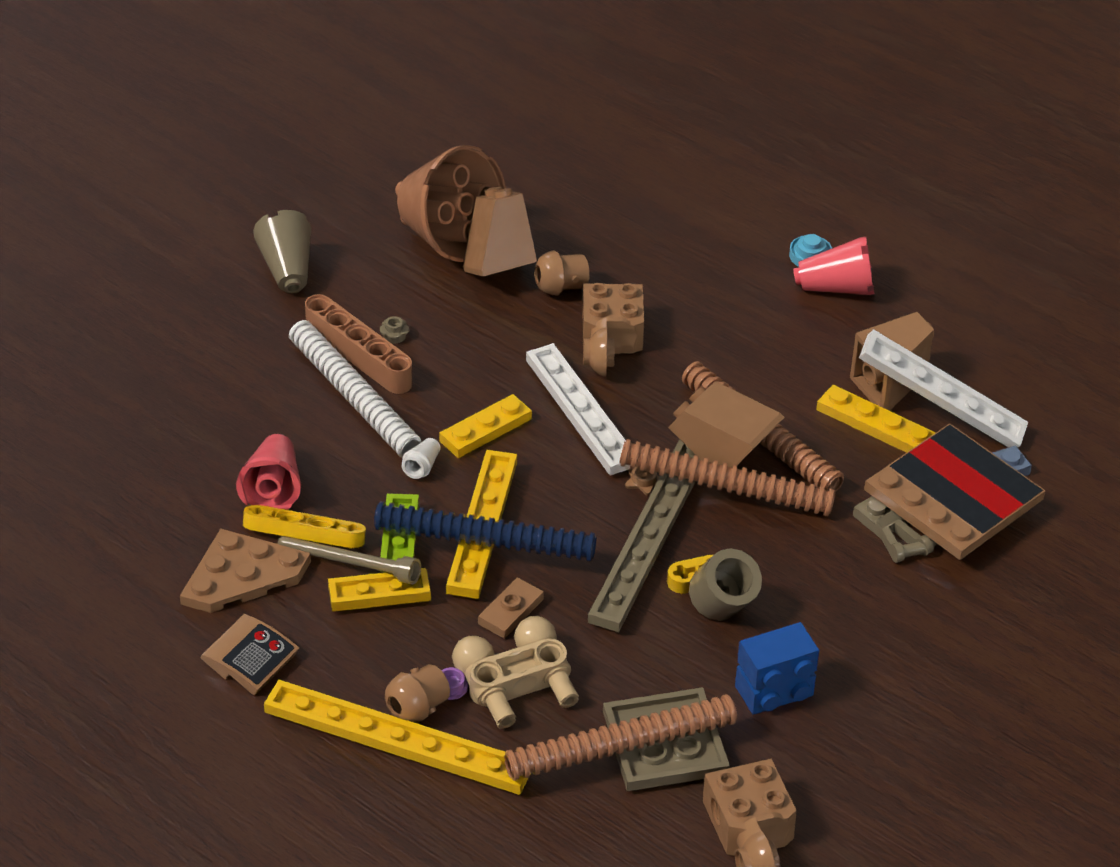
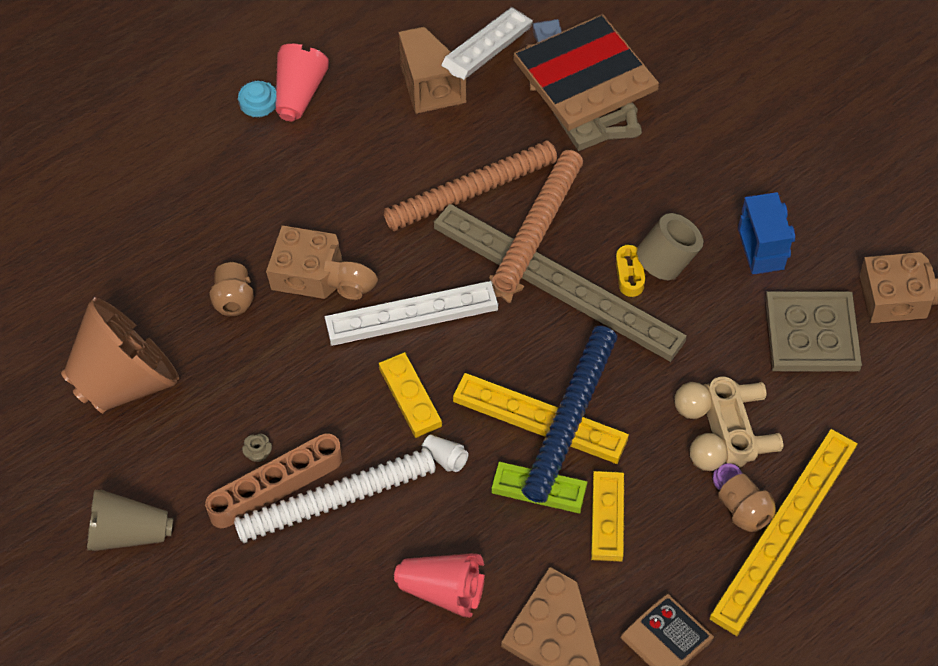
camera: 75 degrees left, 15 degrees up
yellow beam [243,505,366,548] -> none
dark tan piece [278,536,421,585] -> none
medium nougat slope [463,187,537,276] -> none
medium nougat plate [478,577,544,639] -> none
nougat piece [504,694,737,781] -> none
medium nougat slope [668,381,785,467] -> none
yellow plate [816,385,936,453] -> none

